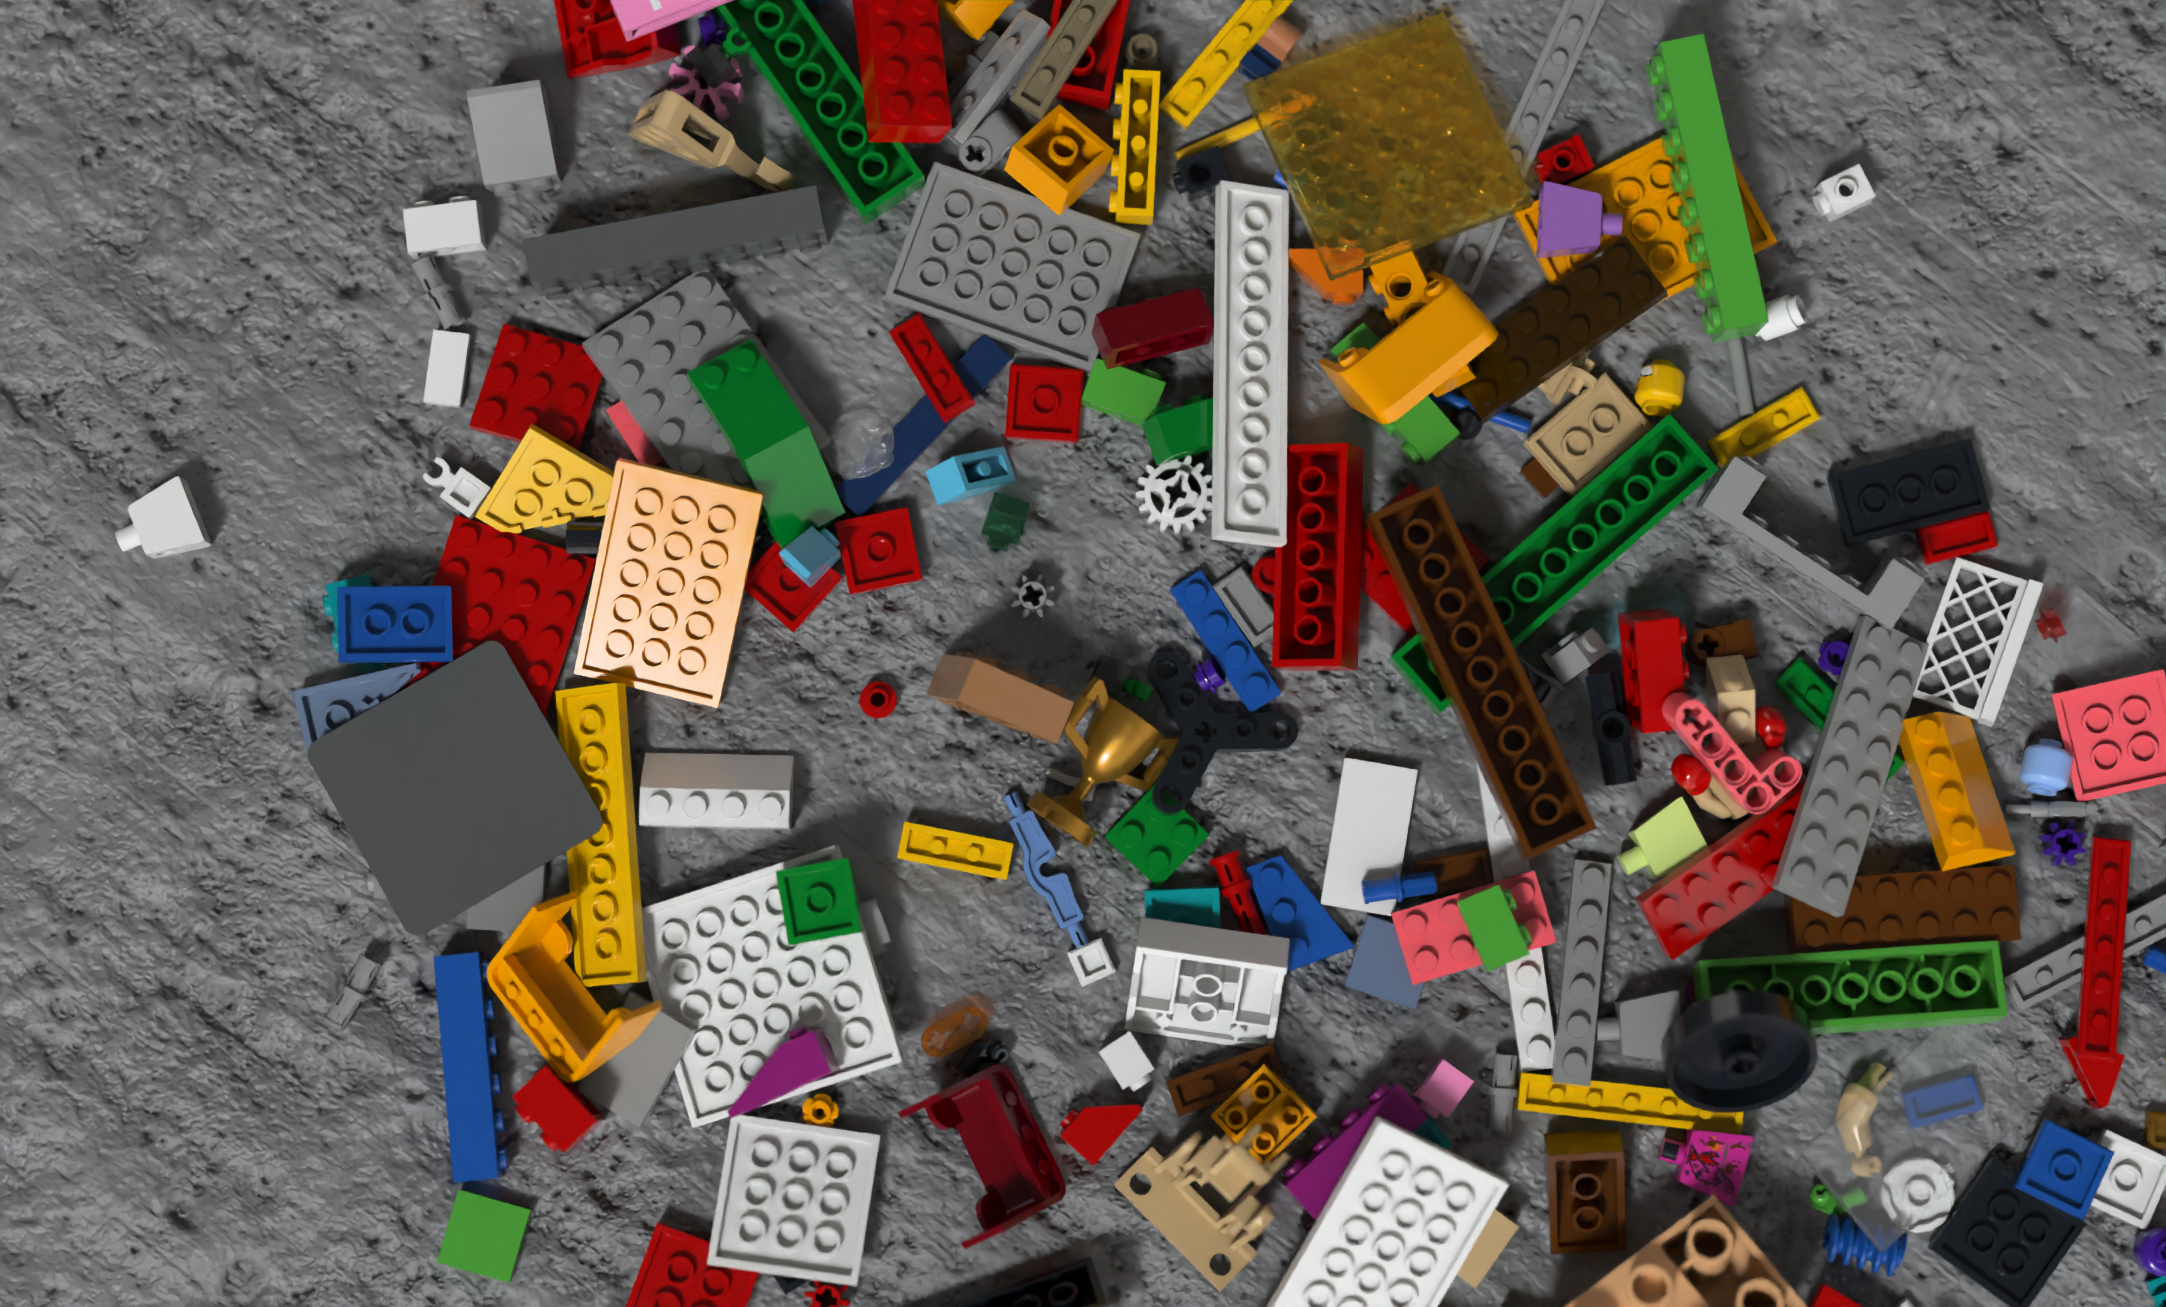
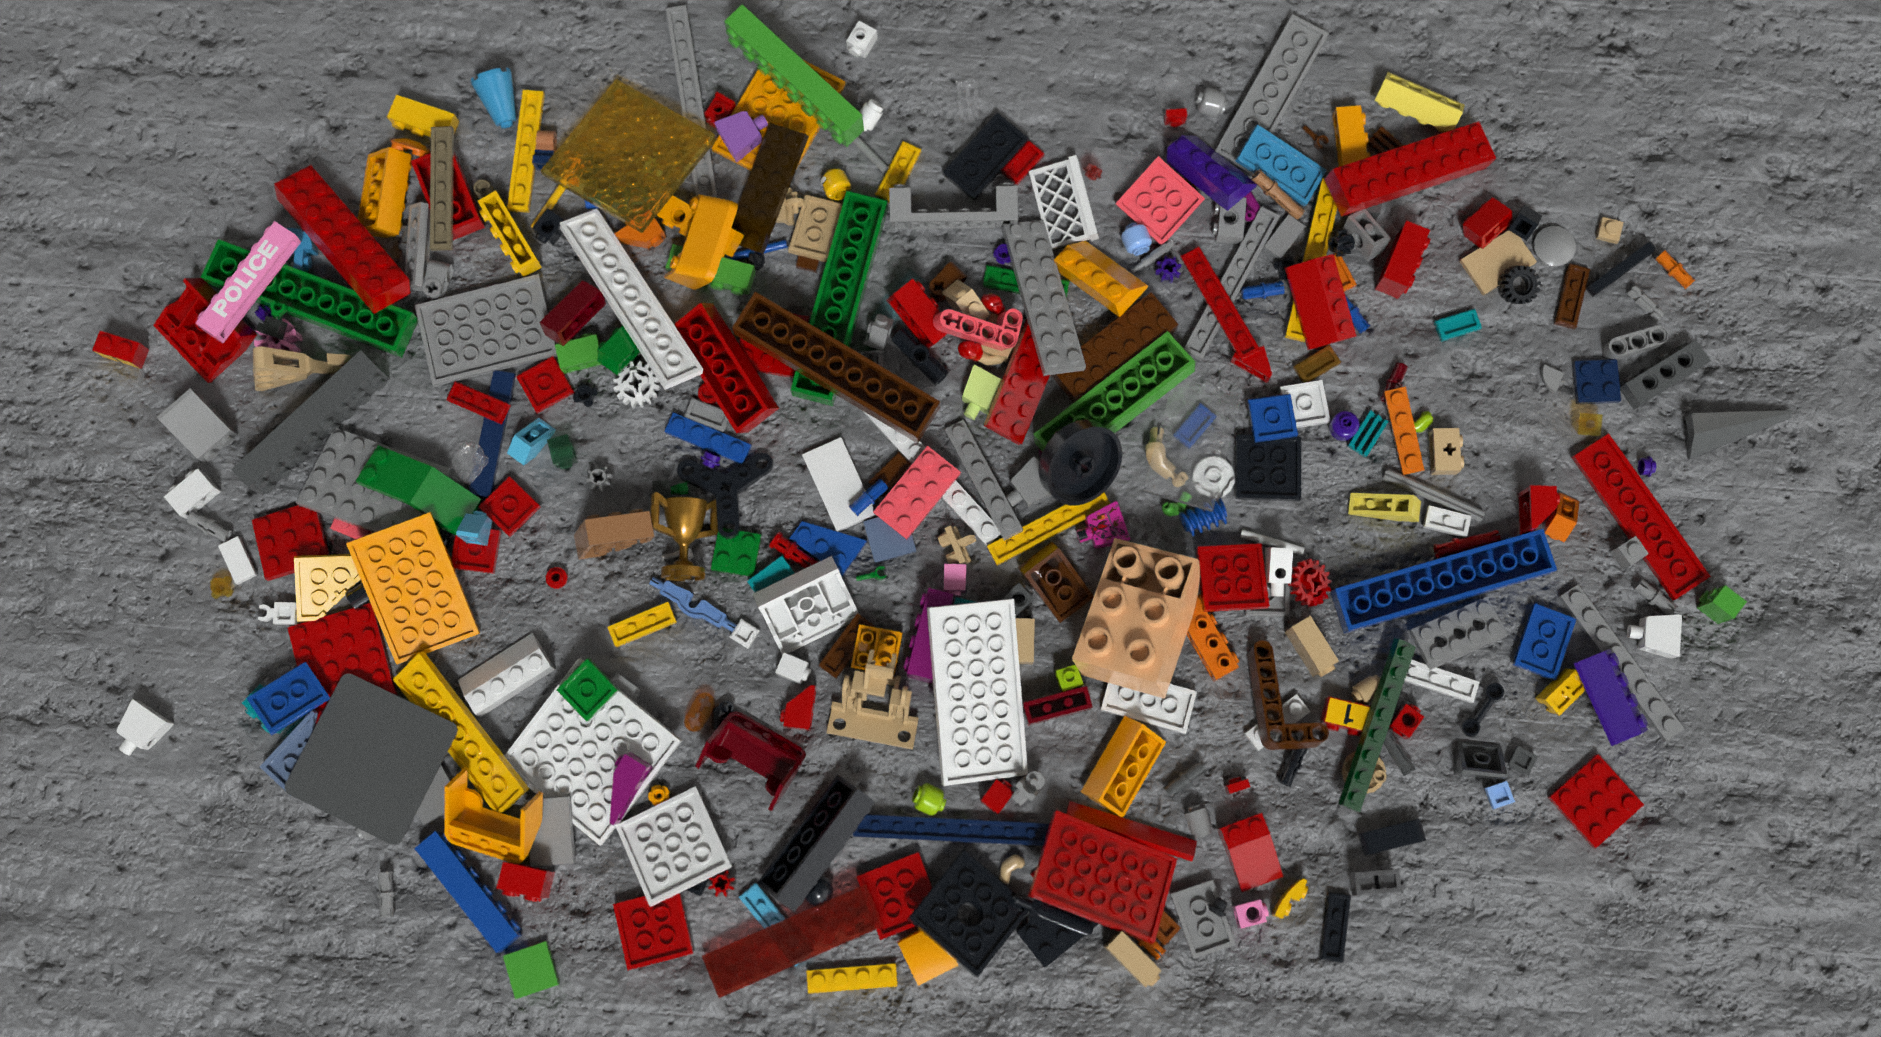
camera: 30 degrees left, 5 degrees down
light orange brick [1004,104,1114,216] -> none
bright green brick [1456,884,1533,972] -> none
light grey pin [1488,1054,1518,1131] -> none
none -> clear yellow plate [210,576,233,599]
none -> black plate [573,383,598,407]
none -> green hand [856,566,887,581]
none -> tan hips [938,526,976,564]
none -> dark grey brick [1002,583,1034,618]

